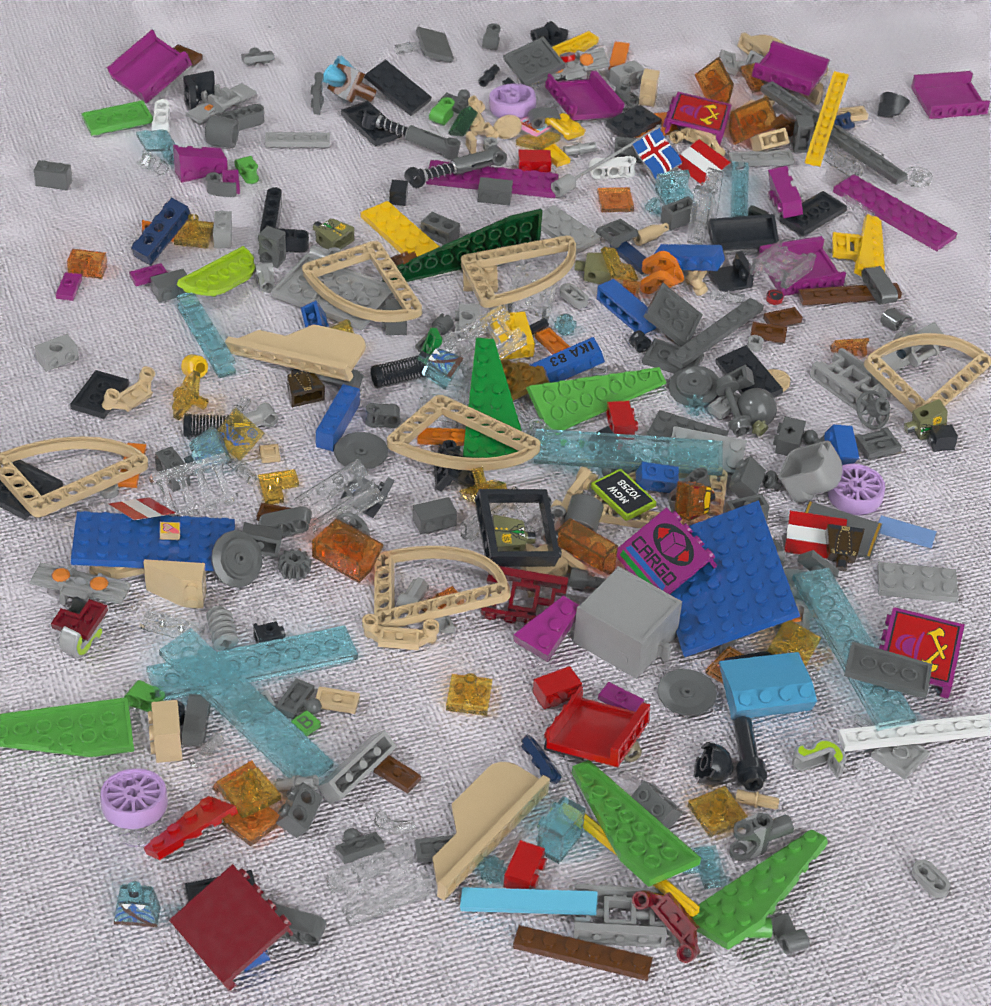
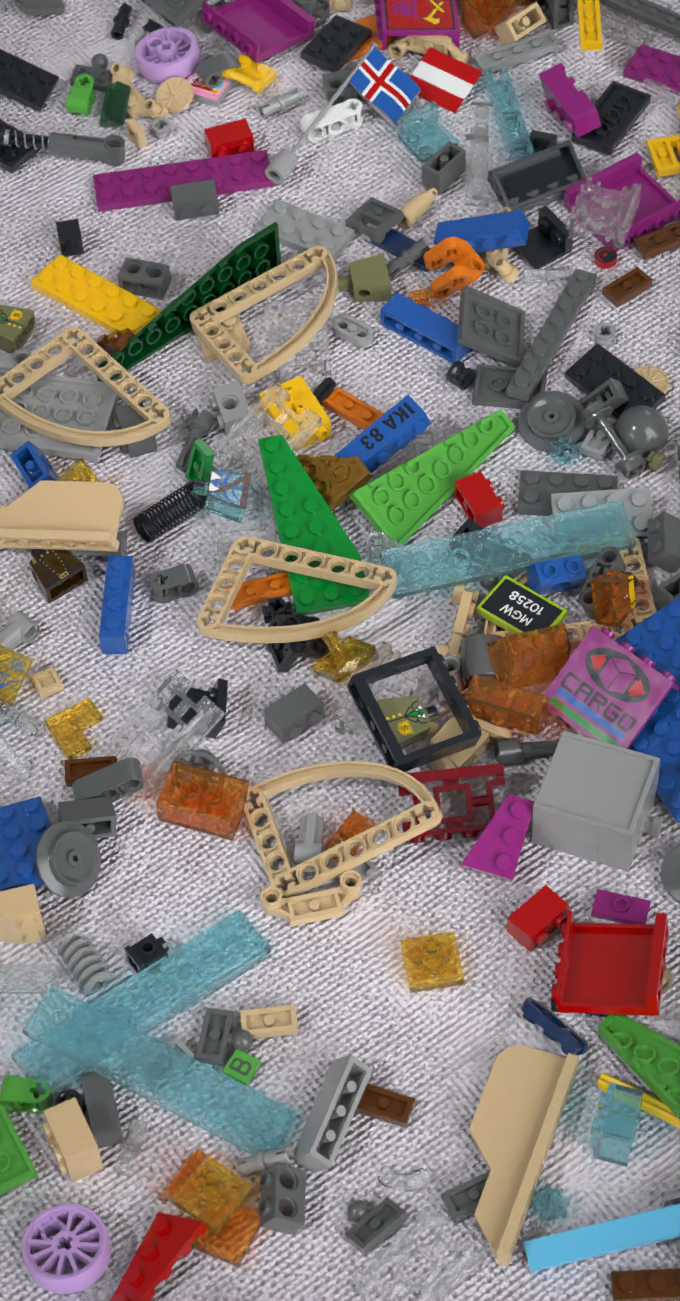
camera: 10 degrees left, 10 degrees up
dark grey gear [278,548,312,581] -> none
dark grey piece [334,432,388,470] -> none
piece [404,145,507,188] -> none
red brick [503,840,547,889] -> none
clear yellow tile [516,131,561,150] -> none
yellow tile [539,142,571,167] -> none
clear light blue gear [554,314,577,336] -> none
clear orange tile [597,187,634,212] -> none
clear yellow tile [601,246,638,283] -> none
clear light blue tile [645,197,661,214] -> none
reddish brown plate [750,322,787,343] -> none
none -> dark grey pin [386,238,430,277]
none -> clear orange slope [487,624,571,693]

